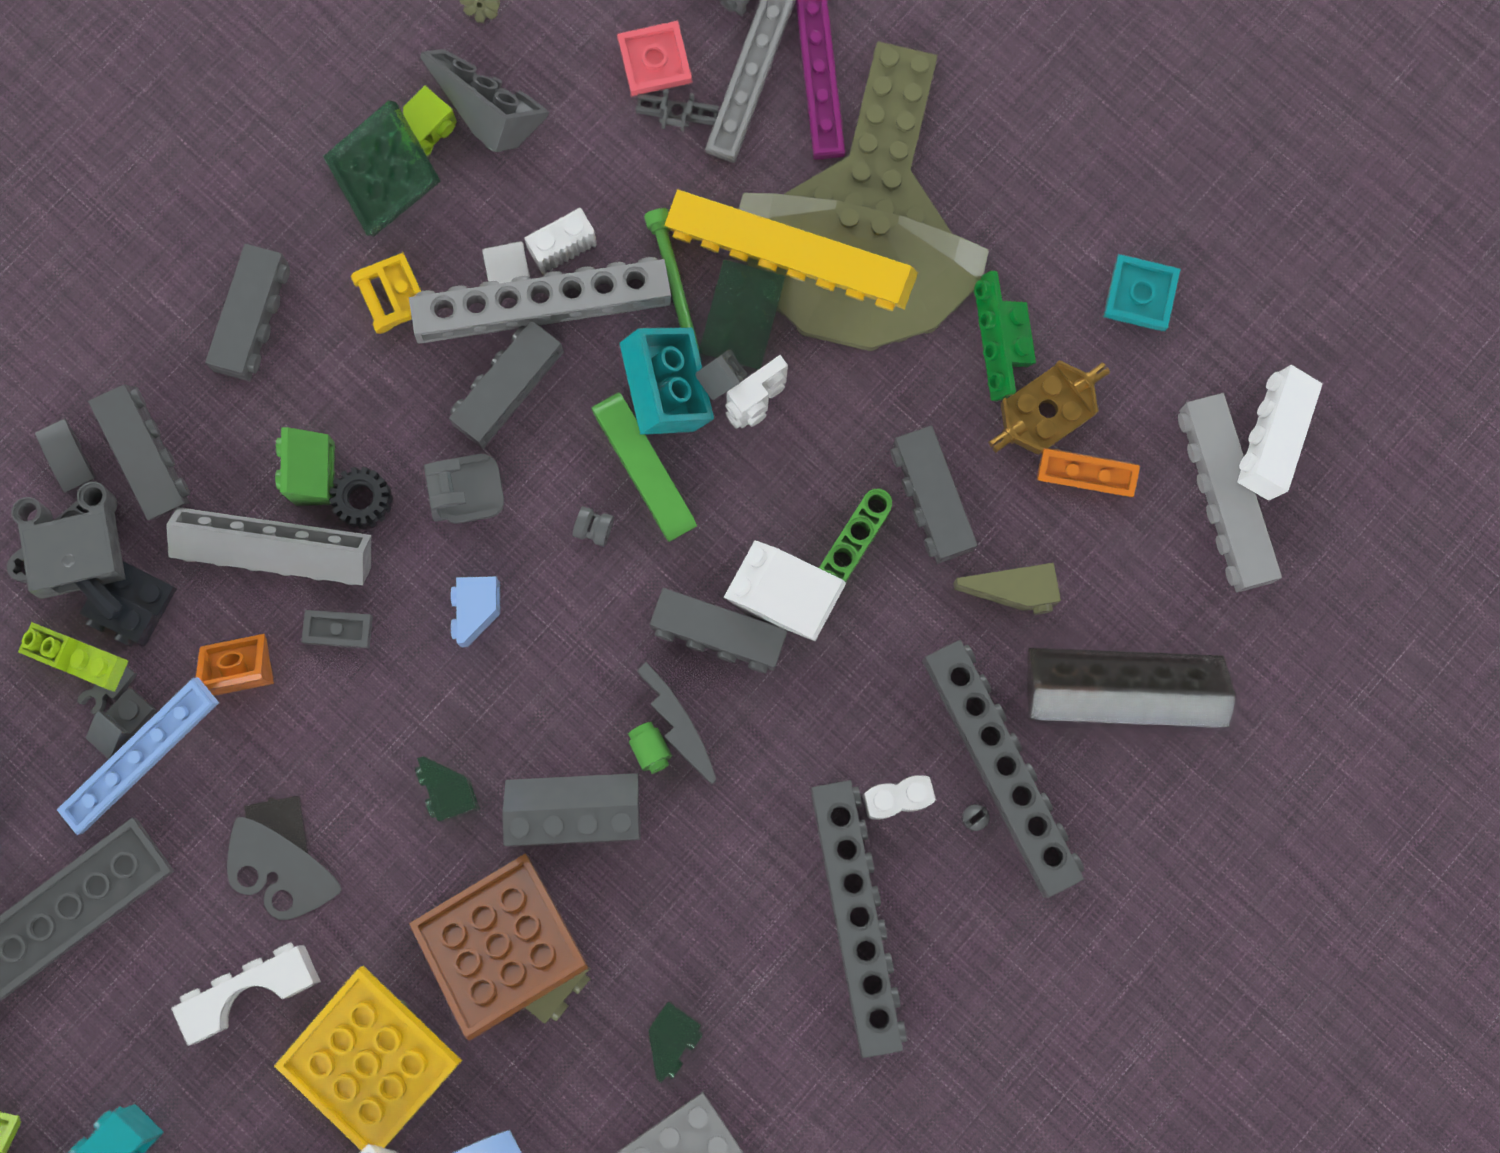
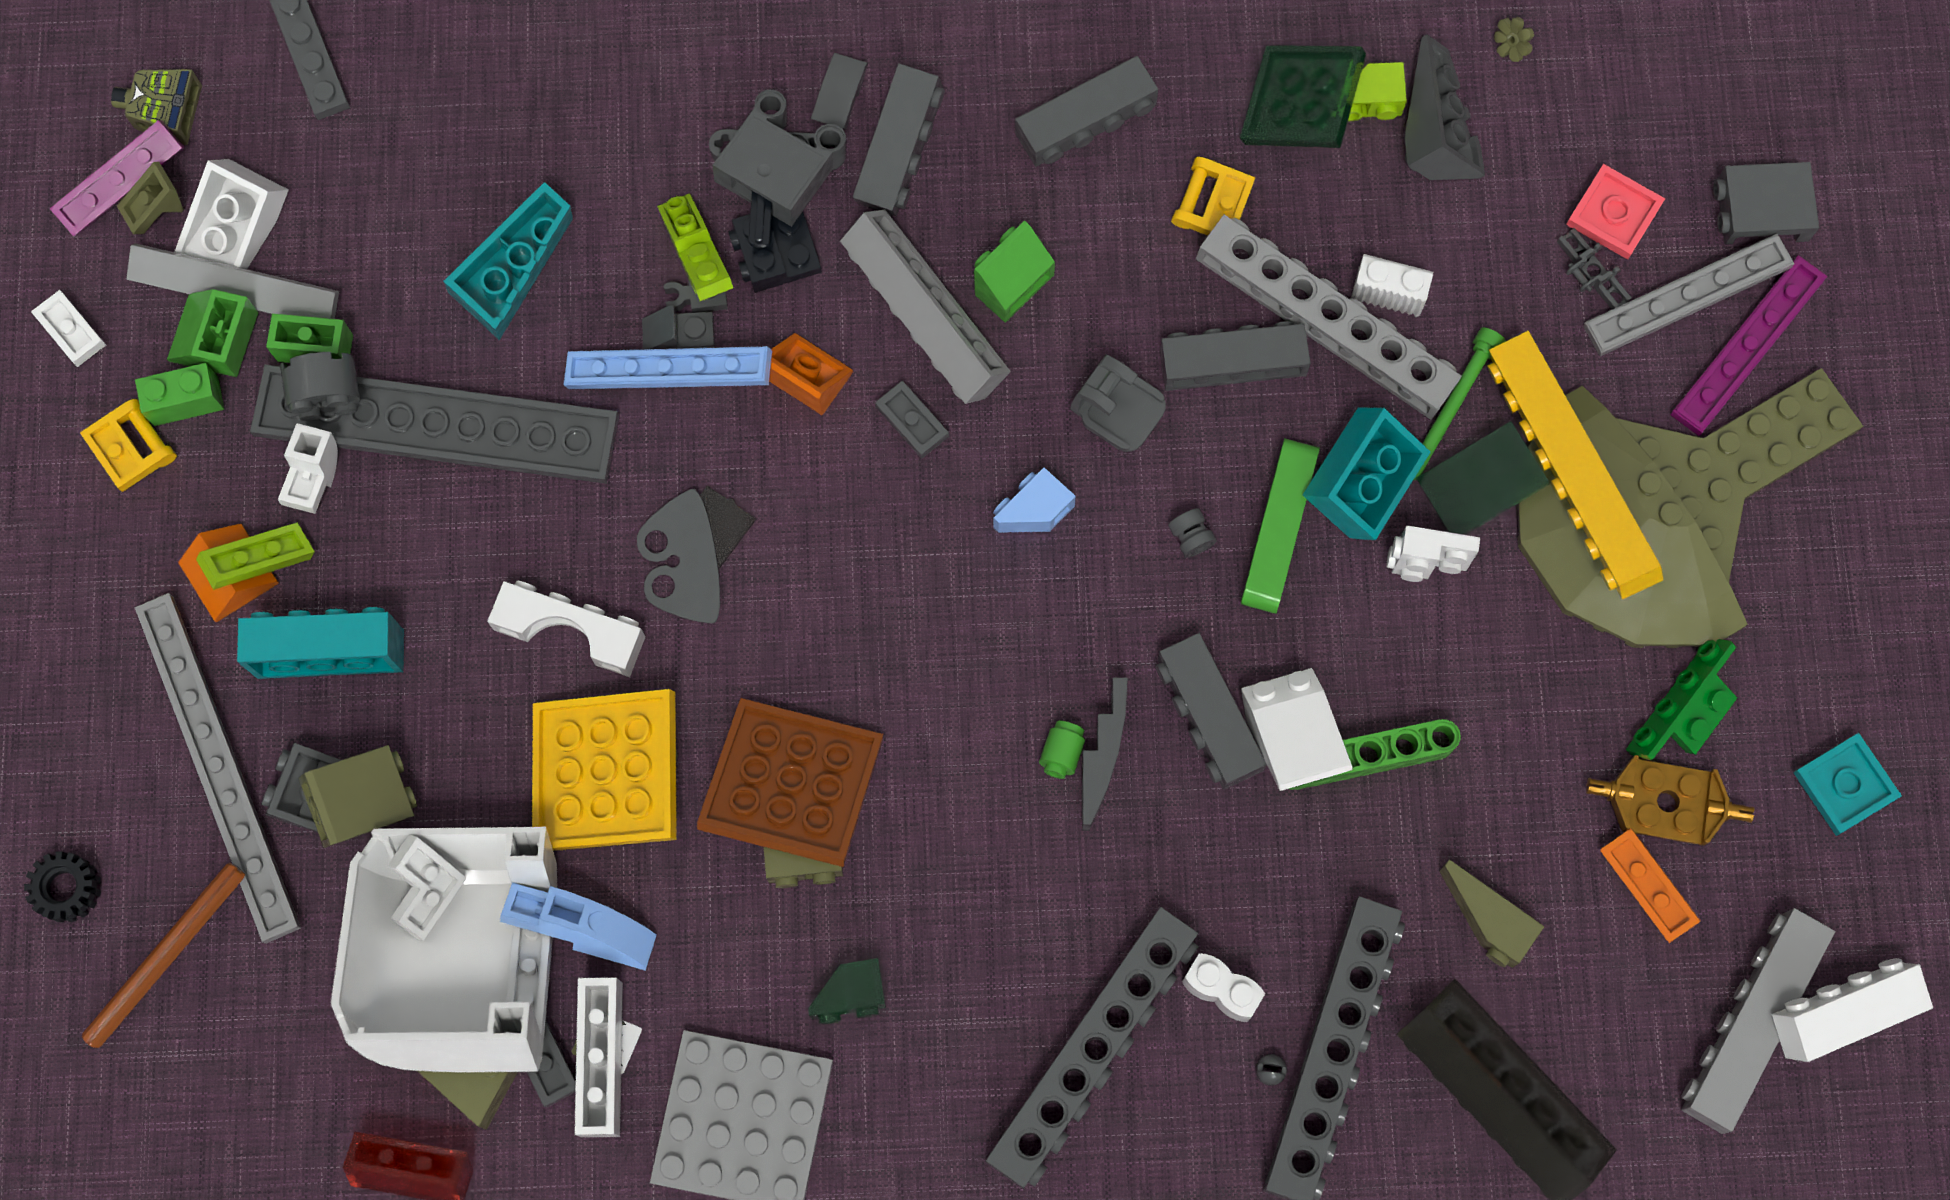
camera: 50 degrees right, 5 degrees down
black tyre [329,467,392,529] -> none
clear green slope [415,756,480,823] -> none
white sticker [483,242,529,284] -> none
dark grey slope [503,773,641,847] -> none
dark grey slope [695,349,748,400] -> none
dark grey brick [890,425,978,564] -> none

